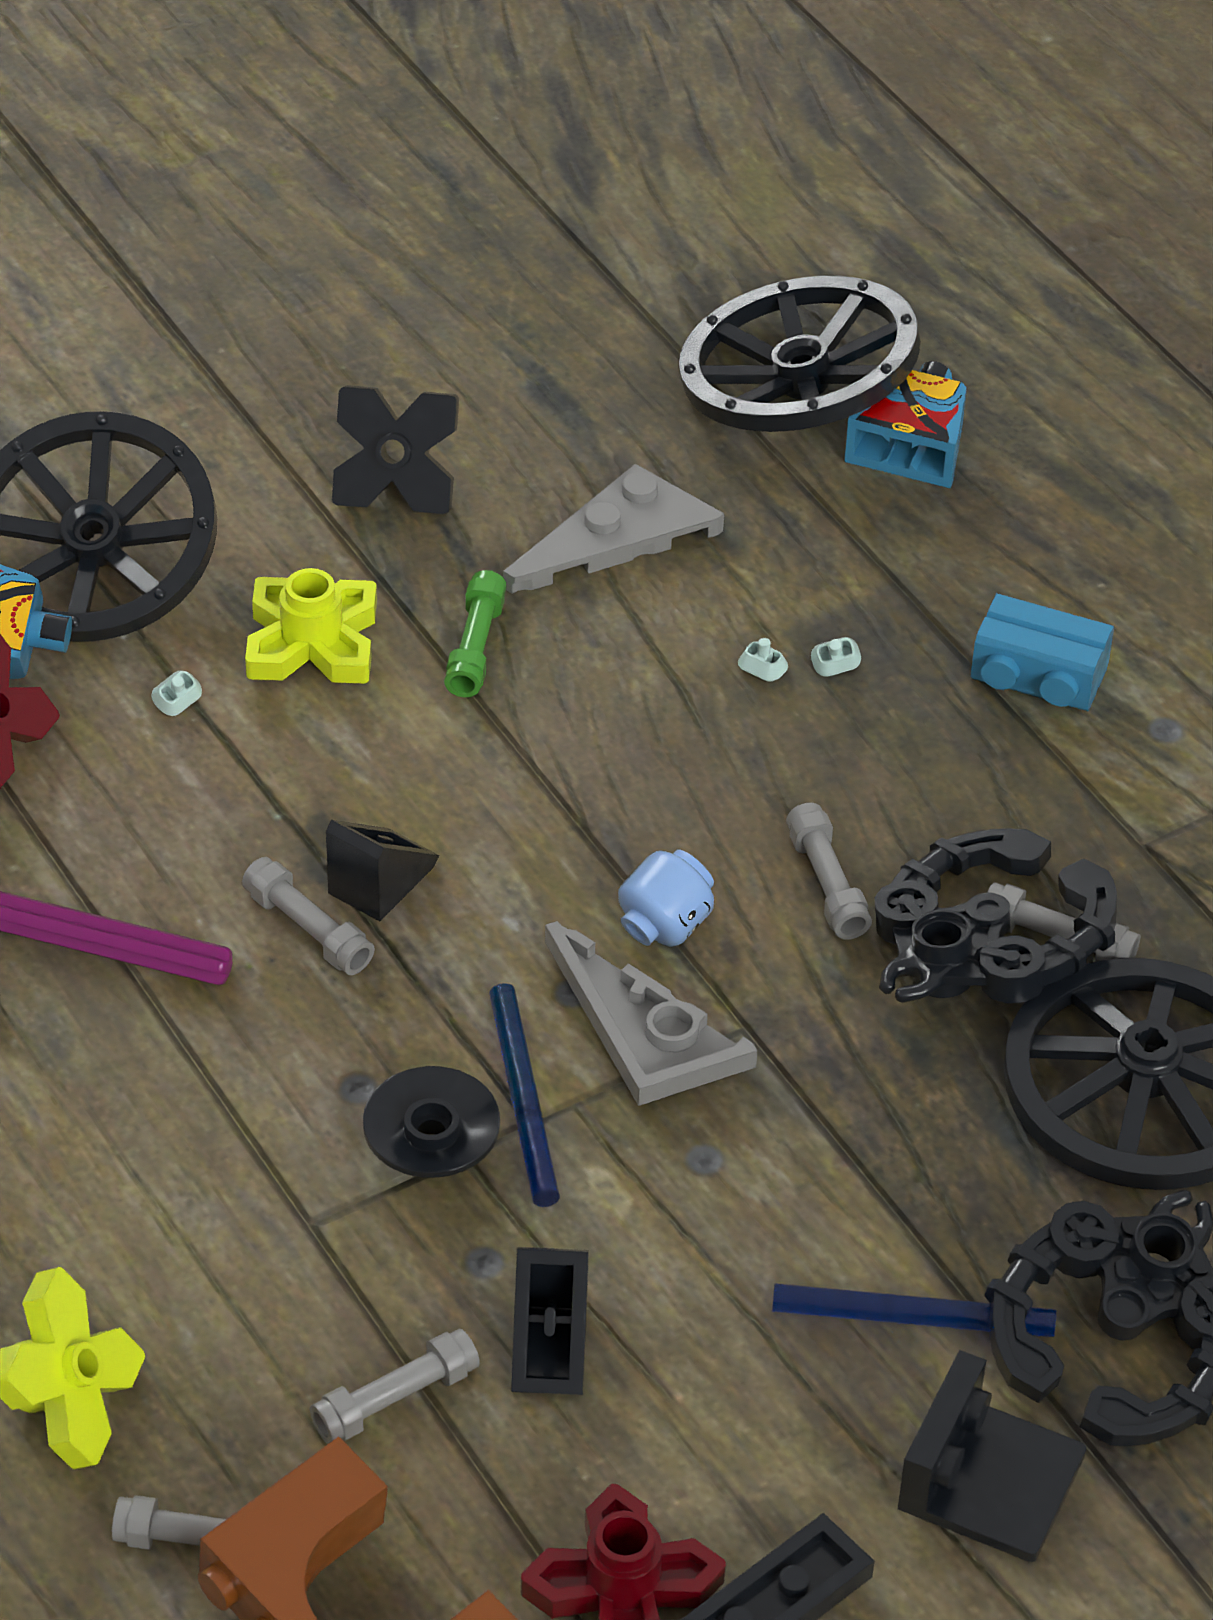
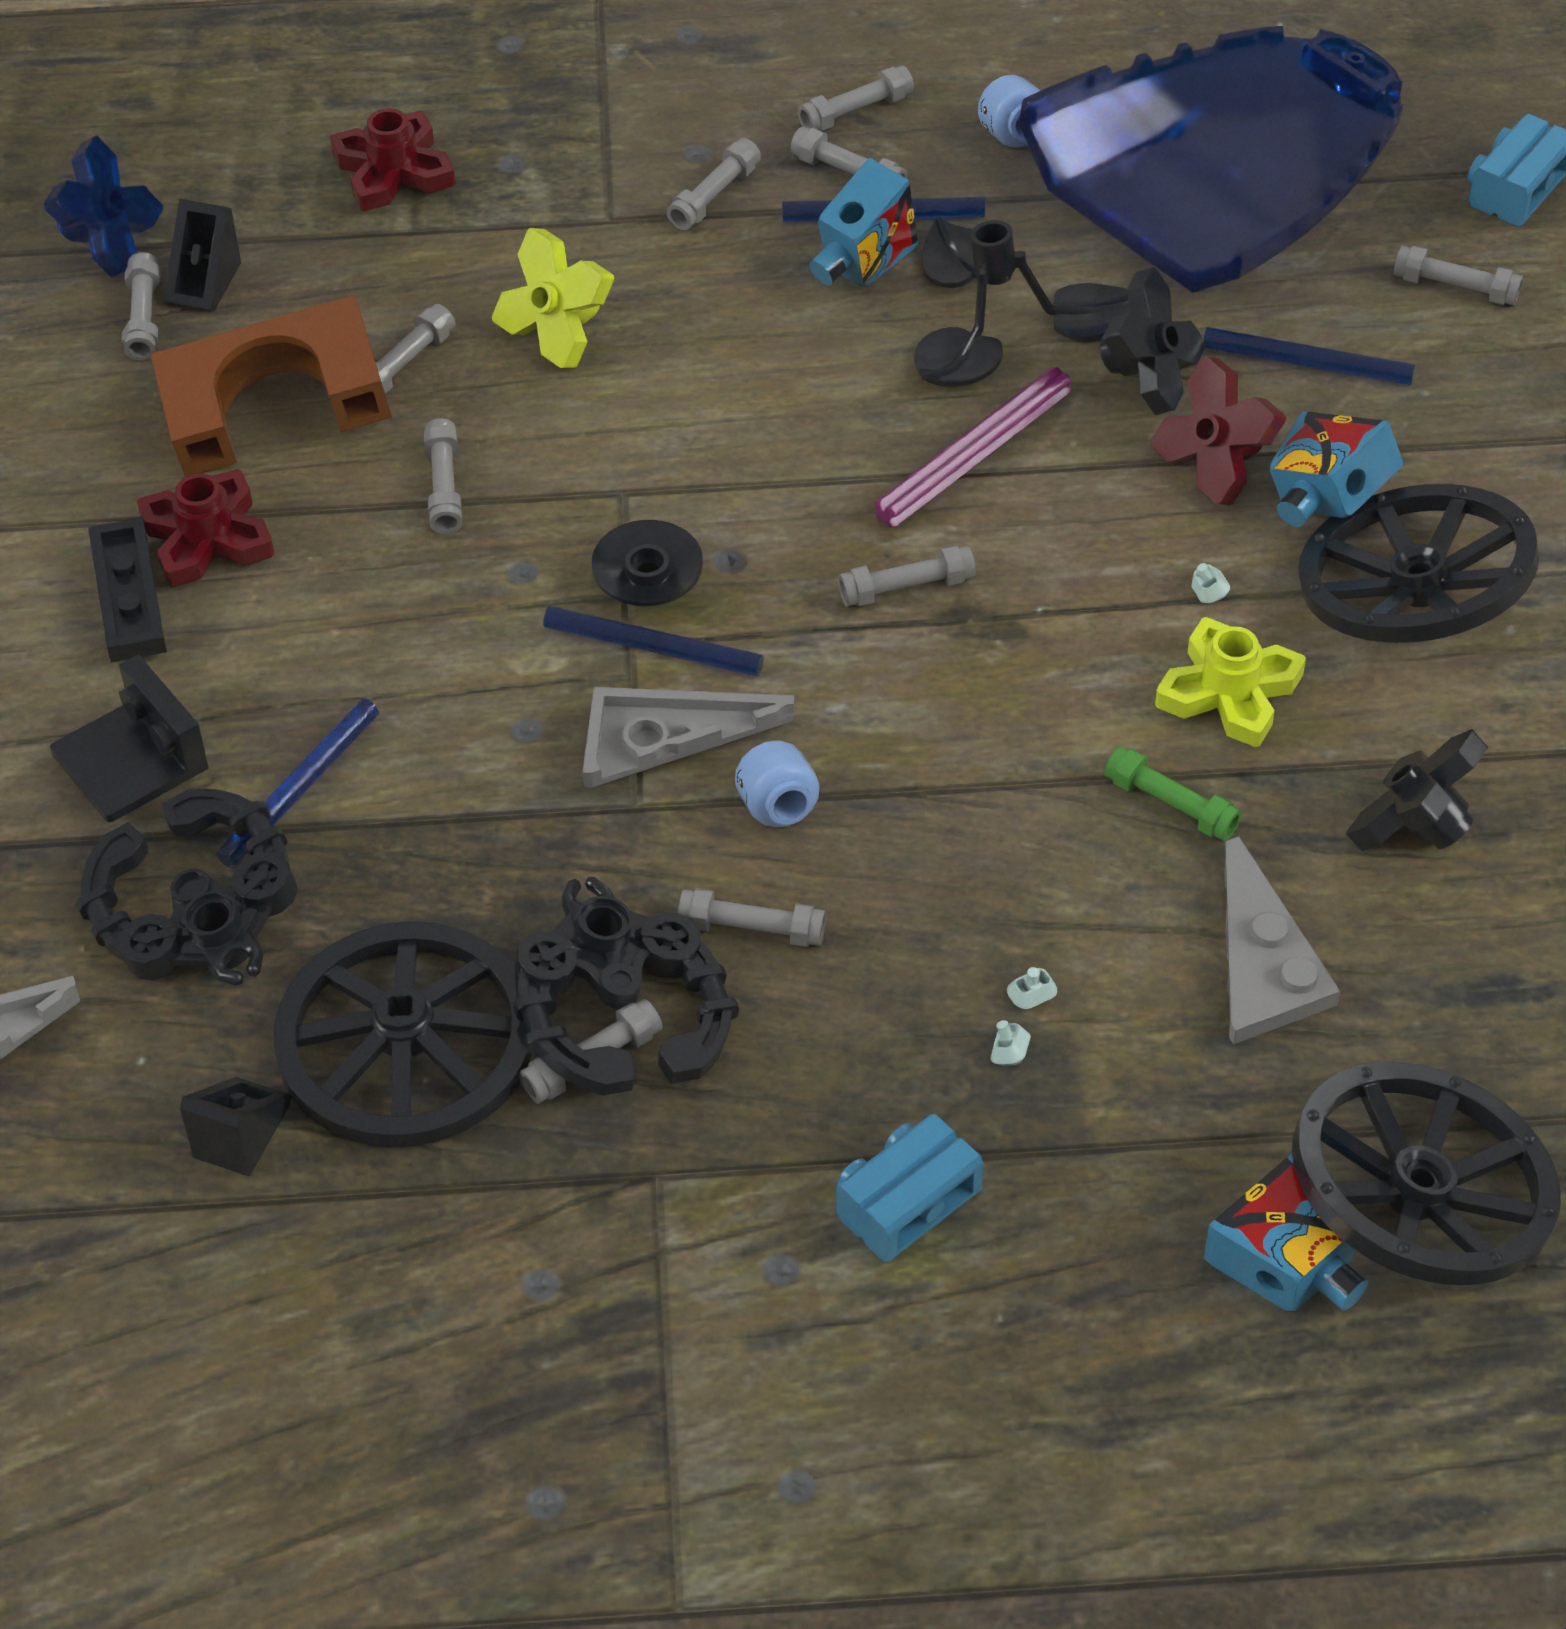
camera: 120 degrees right, 5 degrees up
black slope [326,820,440,922] -> none
black slope [511,1247,589,1395] -> none

